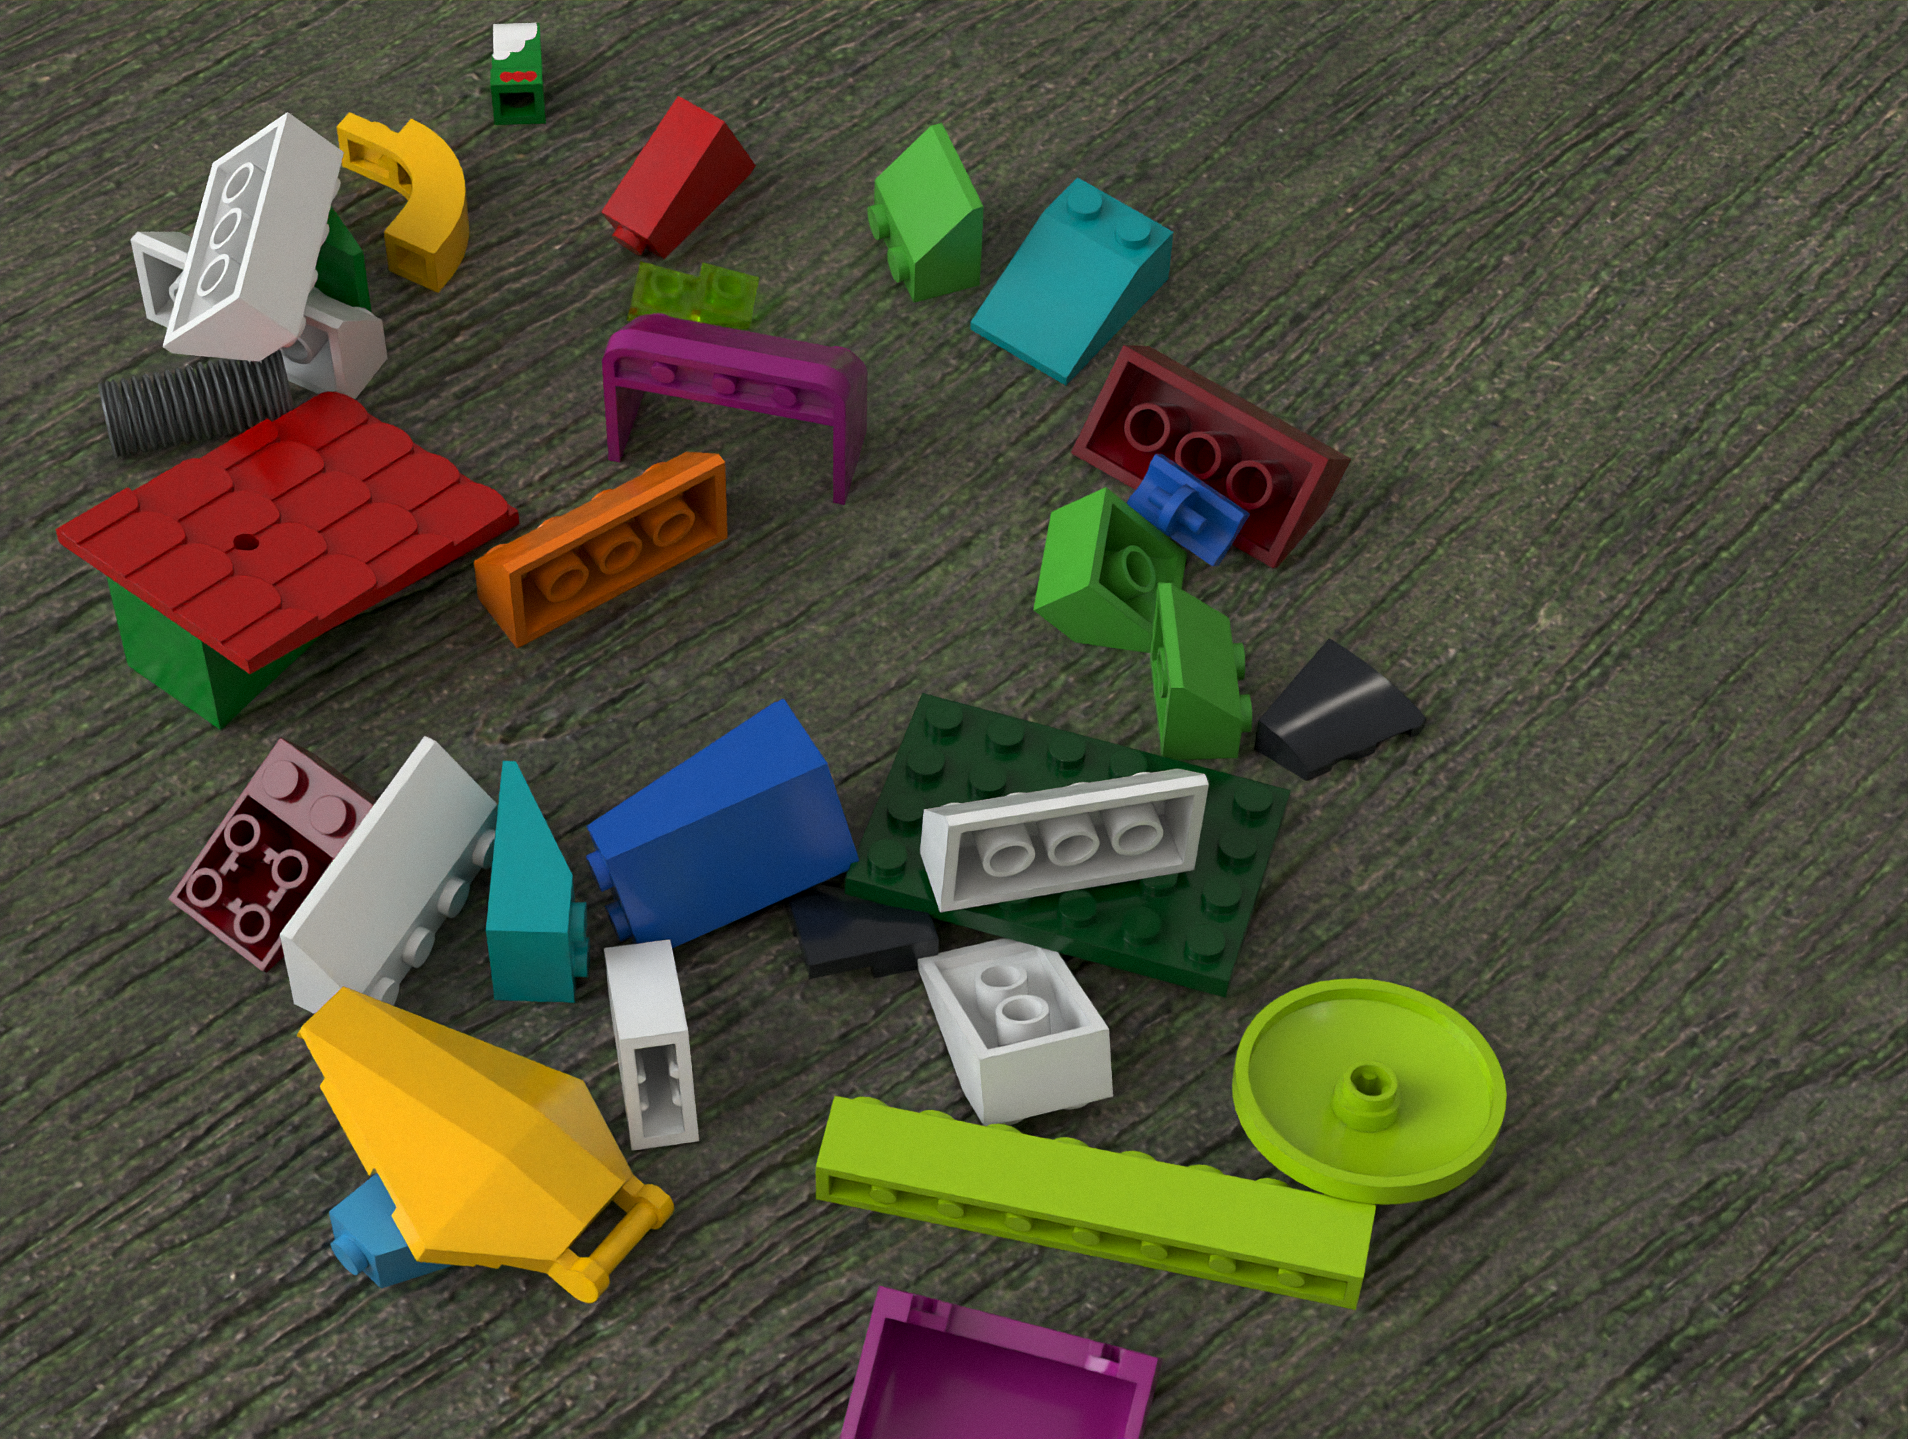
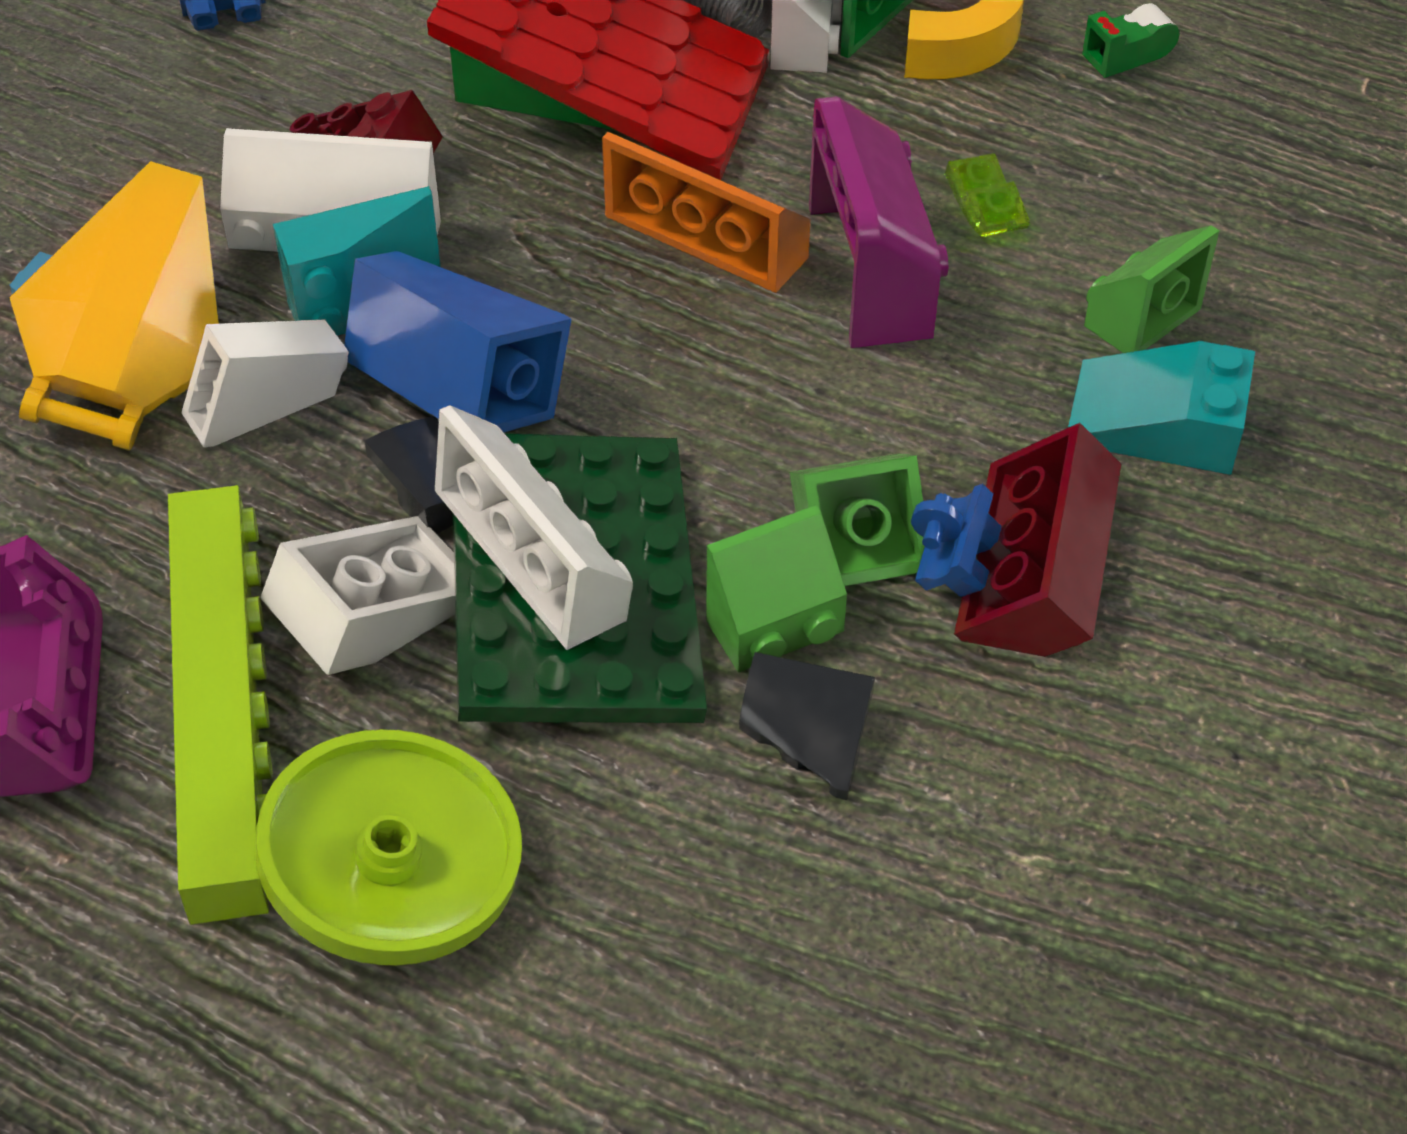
camera: 70 degrees right, 5 degrees down
red slope [601,96,756,259] -> none

